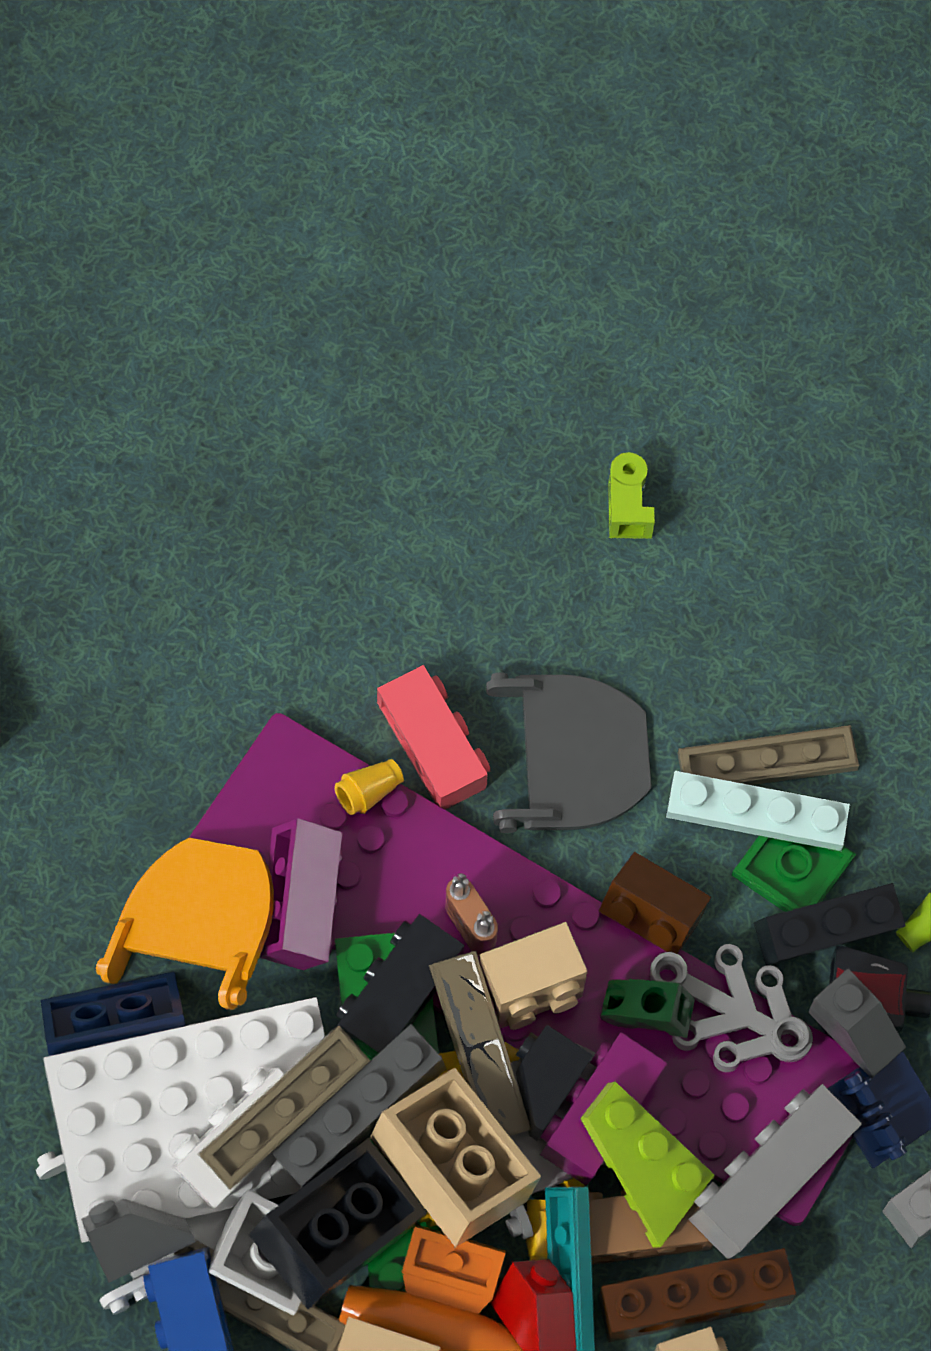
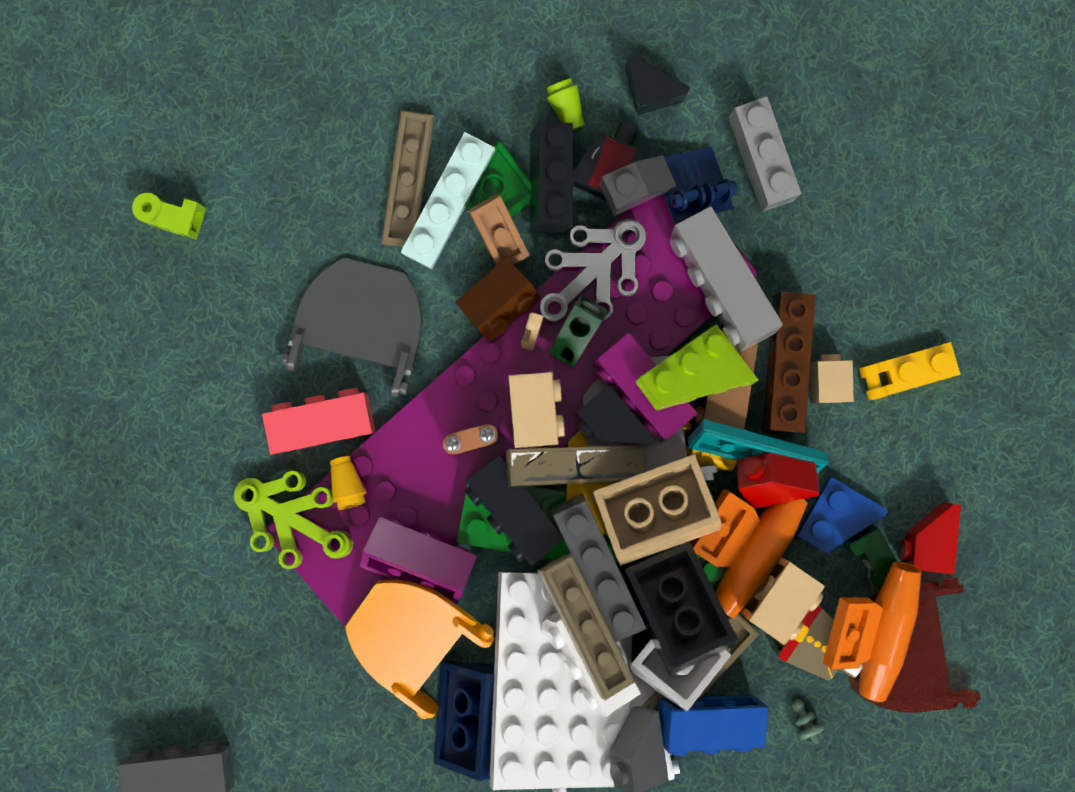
camera: 70 degrees left, 20 degrees up
none -> lime plant [234,471,353,569]
none -> medium nougat plate [467,194,530,266]
none -> tan tile [521,312,543,352]

